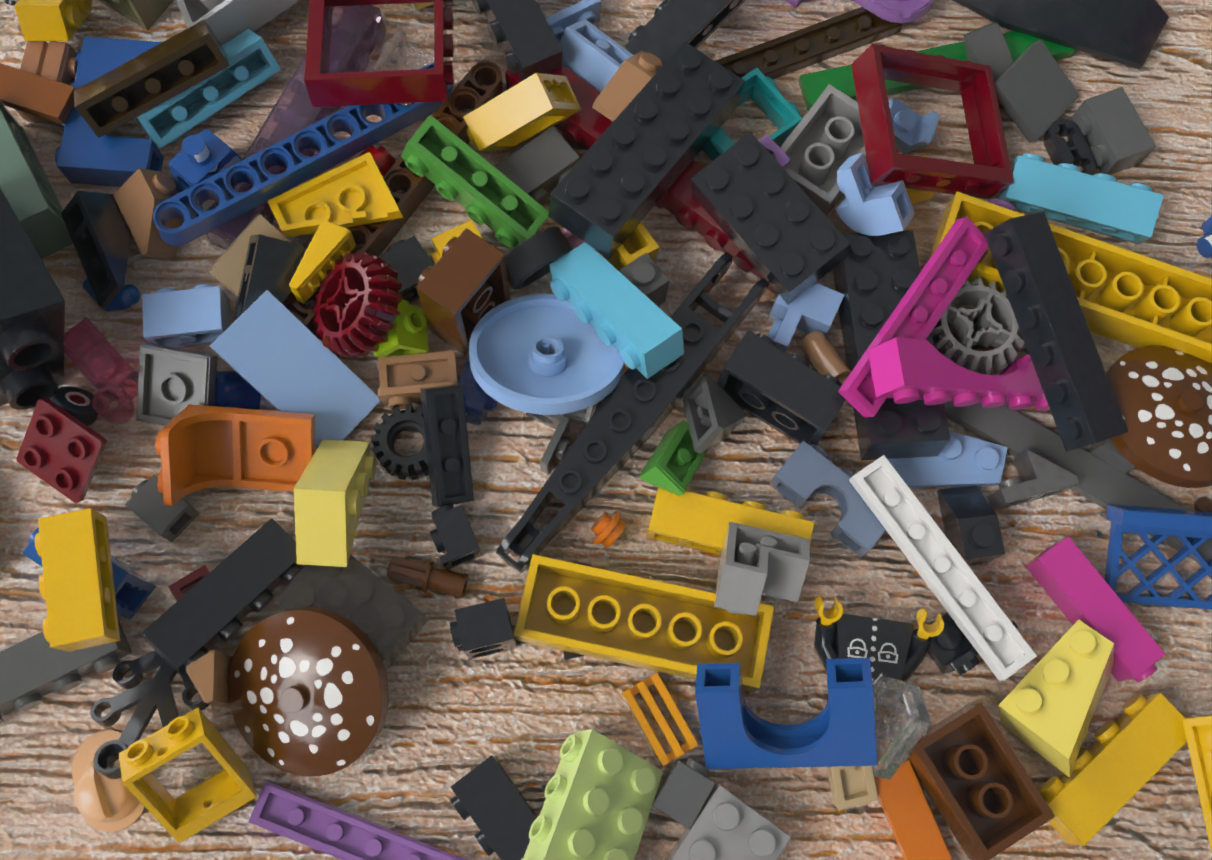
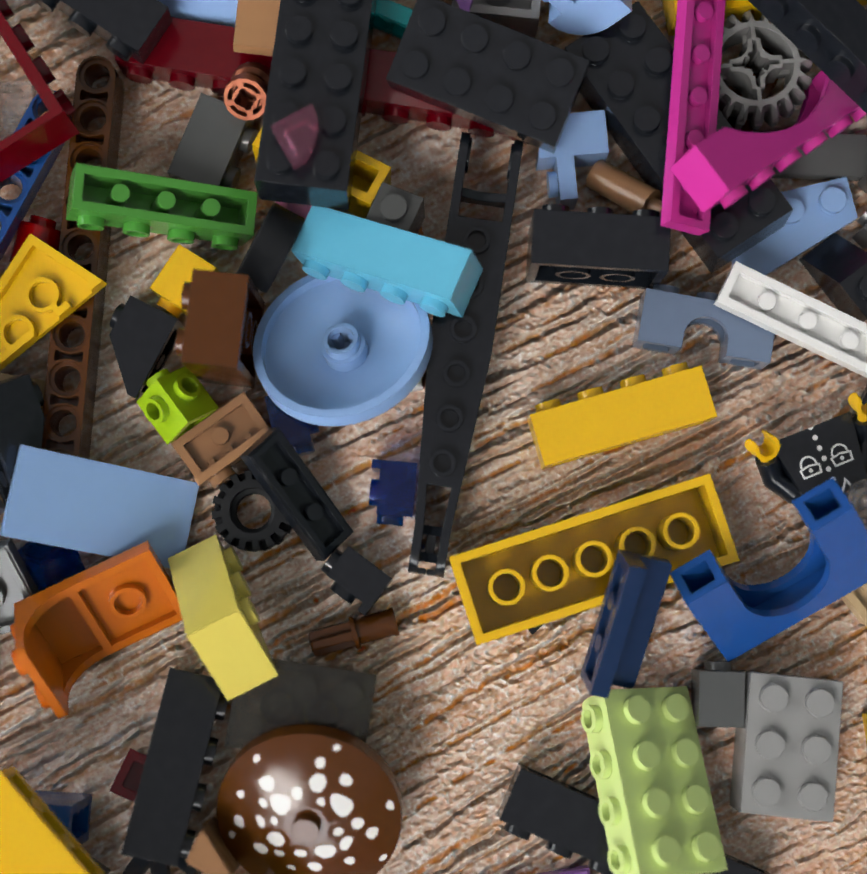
camera: 25 degrees left, 10 degrees up
dark grey brick [125,475,200,542] -> none
yellow slope [289,220,356,304] -> none
dark red gear [312,252,404,357] -> none
black brick [450,598,517,660] -> none
yellow window [463,73,582,151] -> none
dark grey bracket [526,413,571,474] -> none
orange plate [591,511,627,548] -> none
light orange tile [622,673,698,767] -> none
bright green slope [639,420,709,496] -> none
dark grey slope [682,373,748,454] -> none
light grey brick [714,522,810,616] -> none
none -> copper wheel [223,62,270,120]
none -> clear pink tile [270,104,318,170]
none -> clear blue brick [369,459,418,527]
none -> dark blue panel [580,549,672,698]

